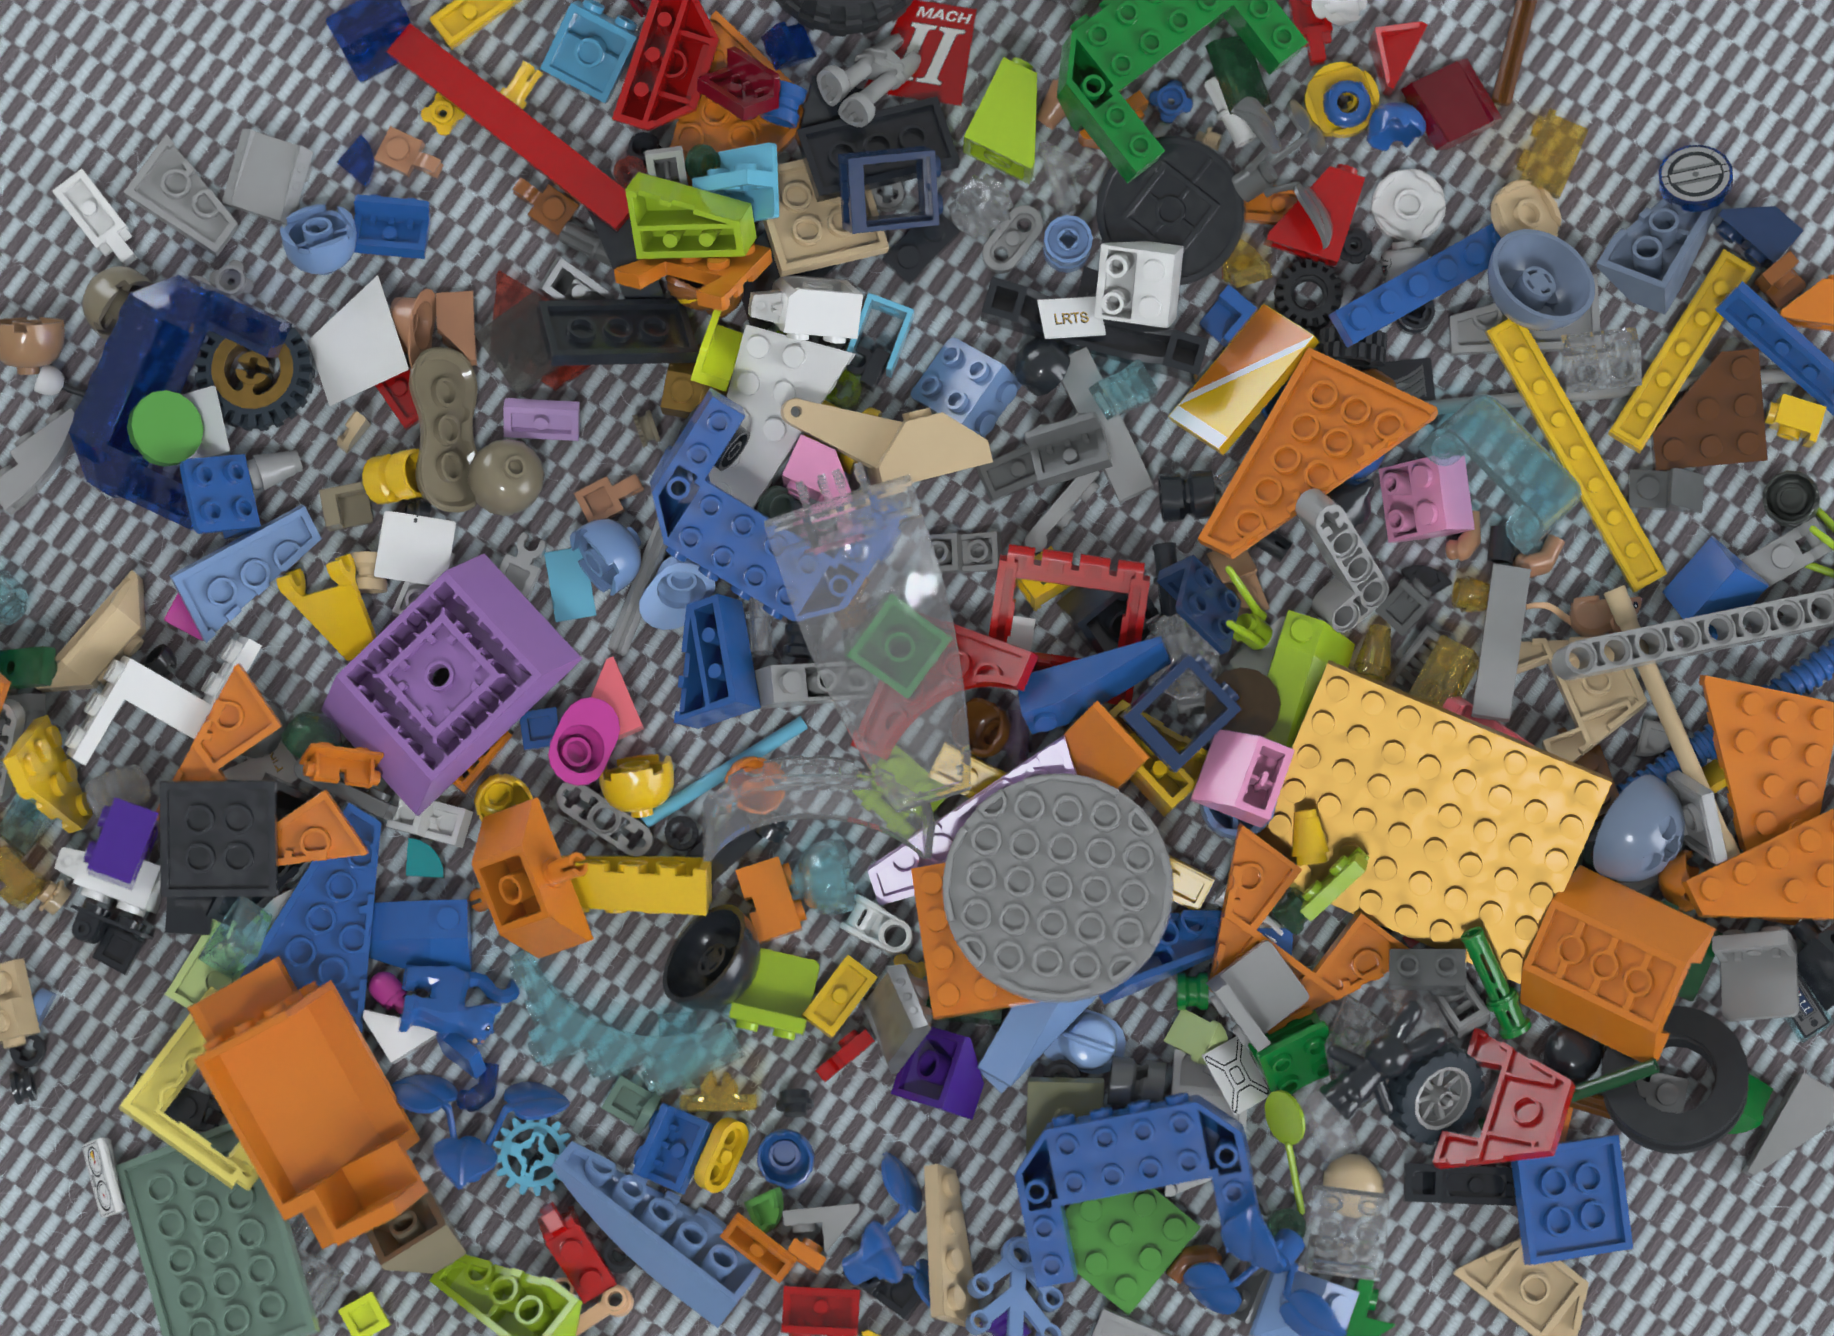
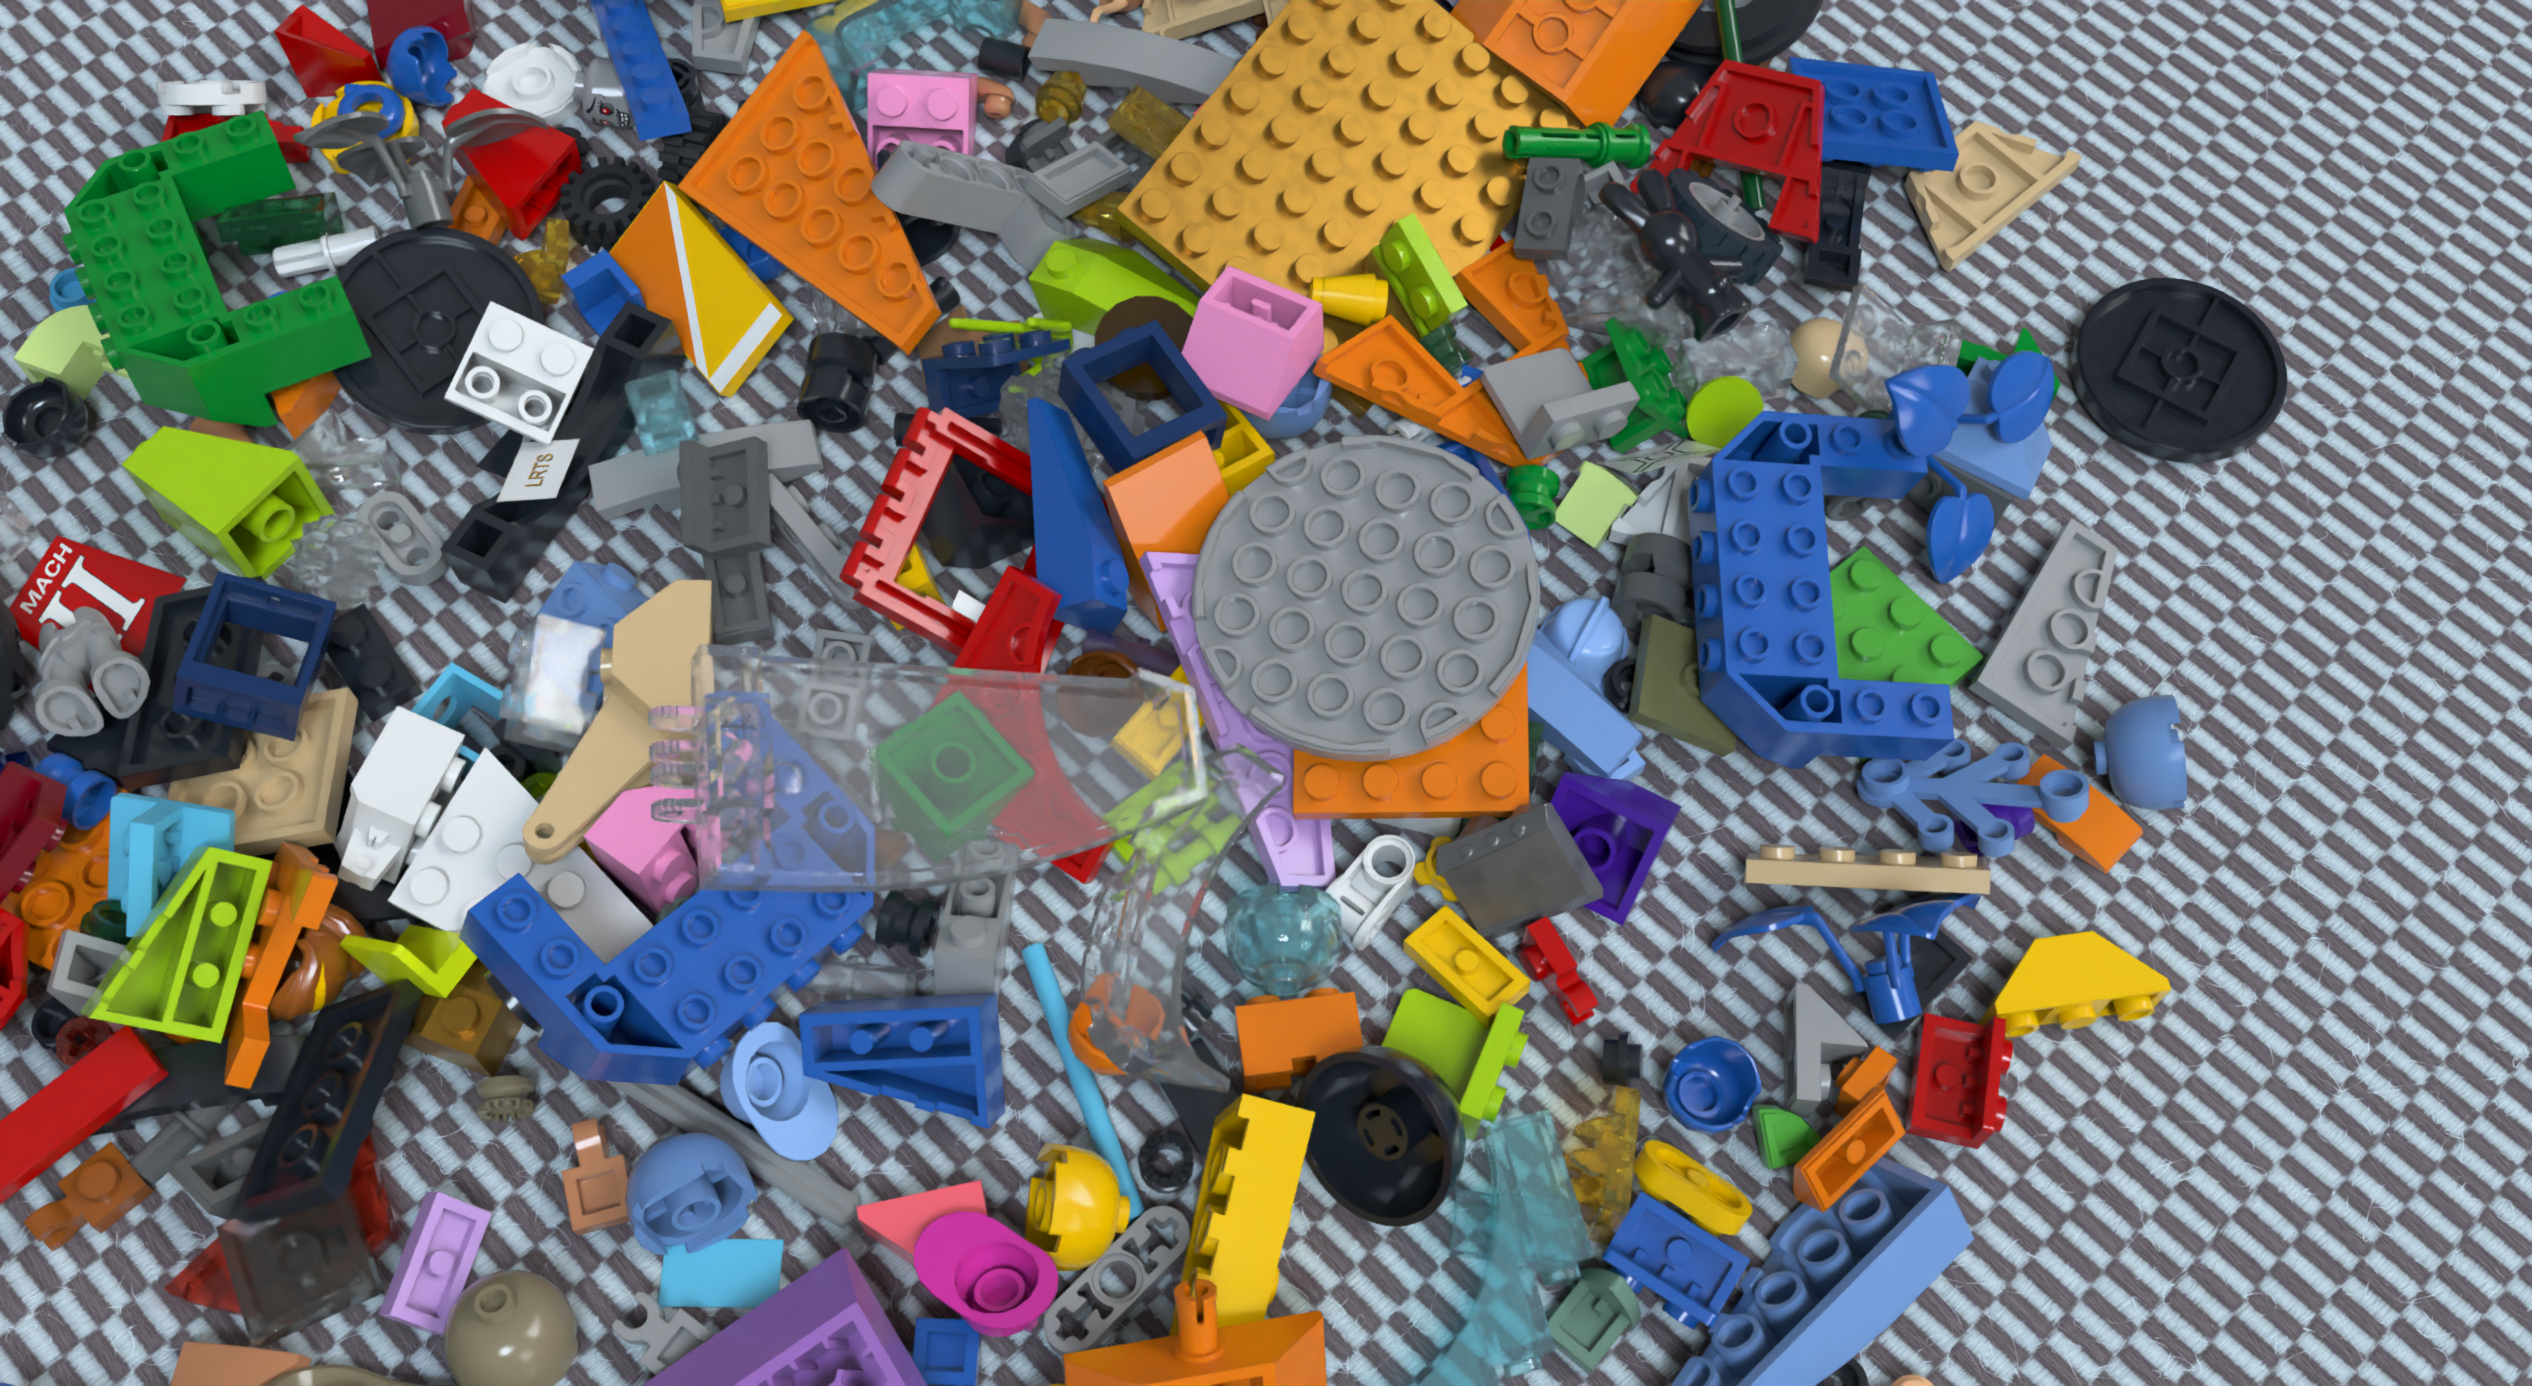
camera: 80 degrees left, 20 degrees down
black hair [1014,337,1070,396] -> none
medium blue wheel [1043,215,1093,273] -> none
dark orange arm [1165,1244,1222,1285] -> none
none -> clear brick [499,613,606,754]
none -> light grey tile [1024,141,1133,219]

